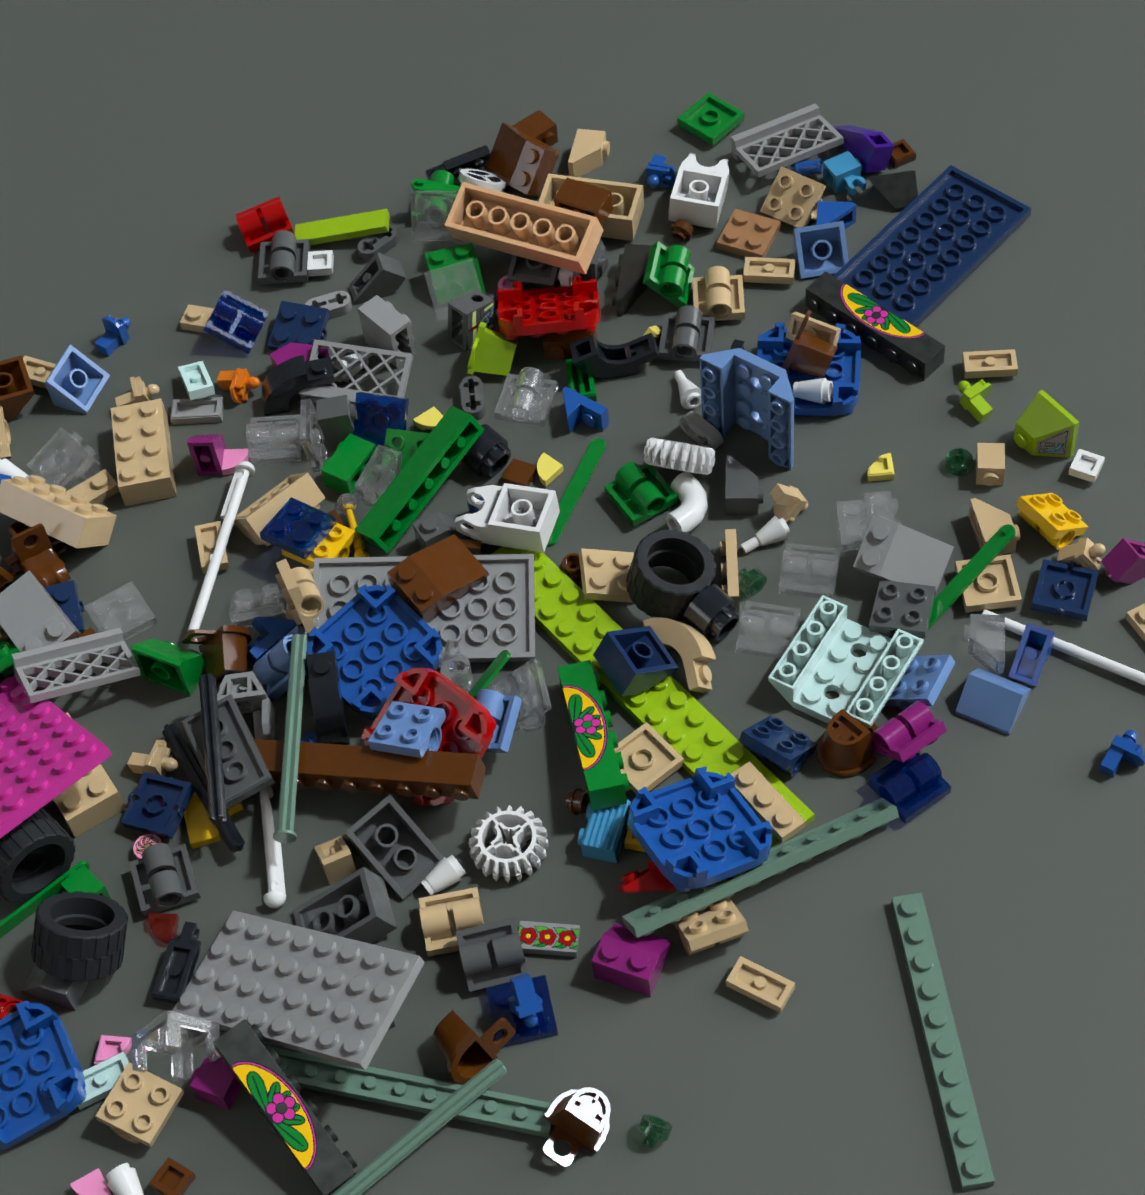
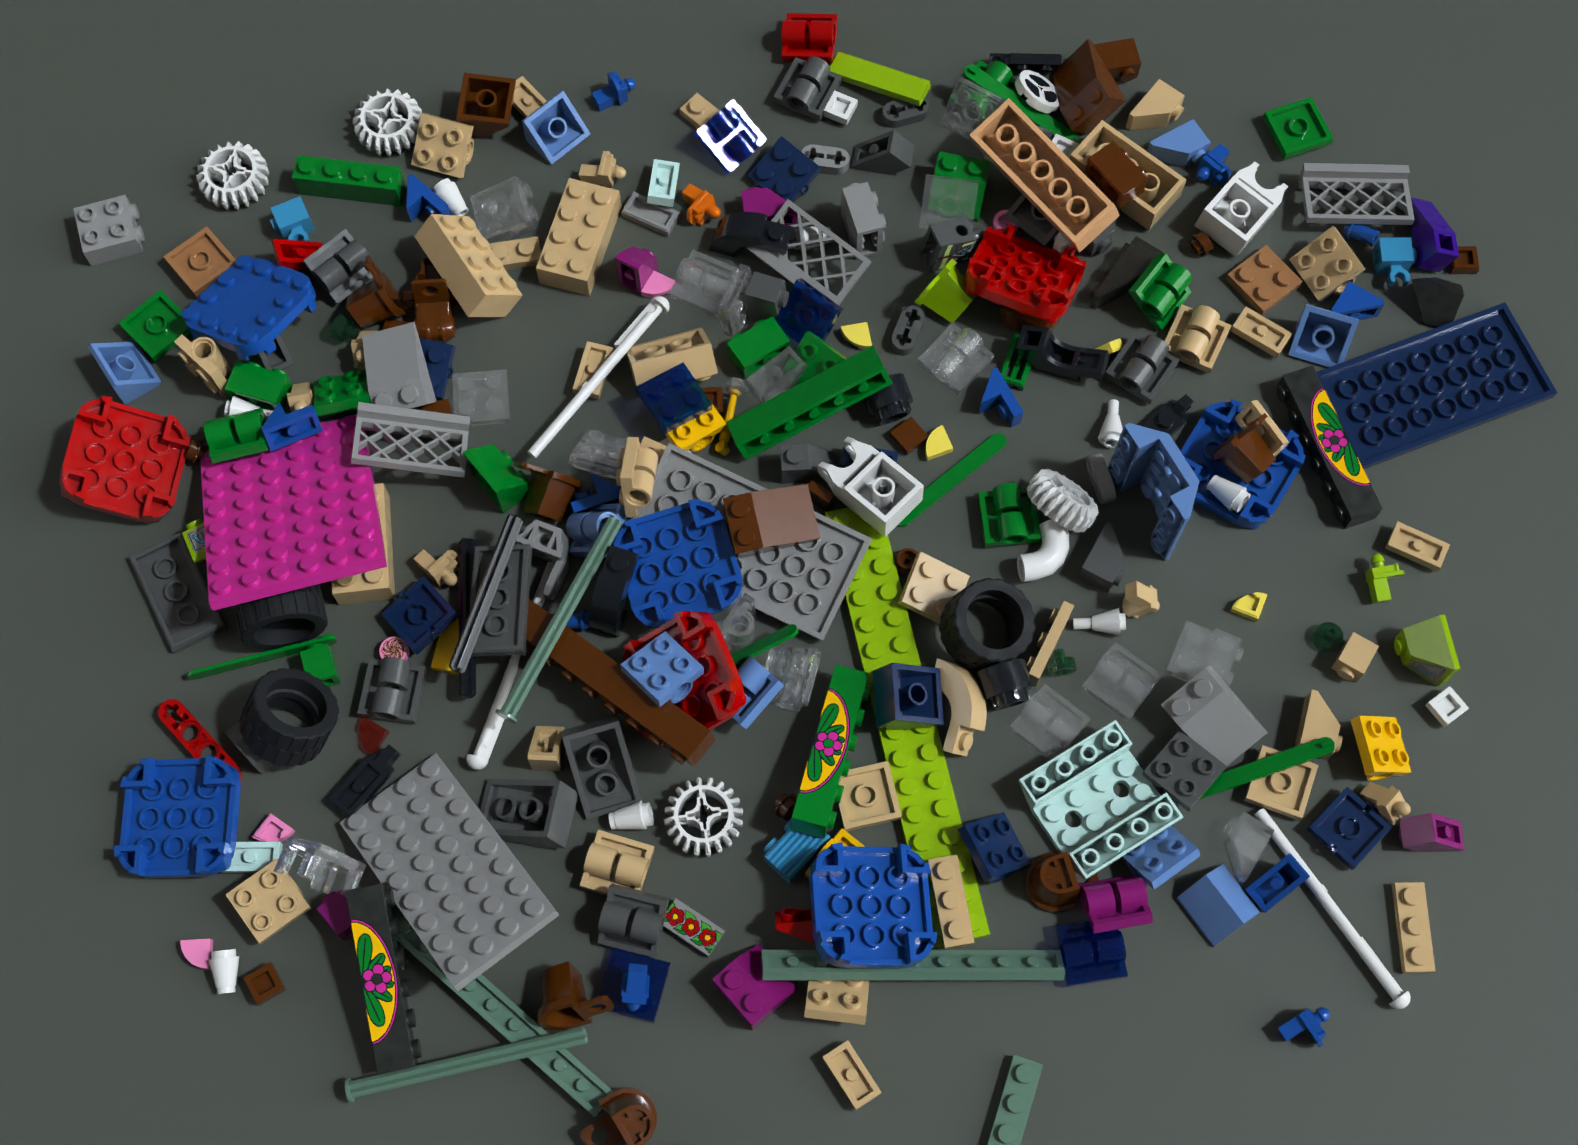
camera: 20 degrees right, 15 degrees up
none -> medium blue slope [1147,119,1211,167]

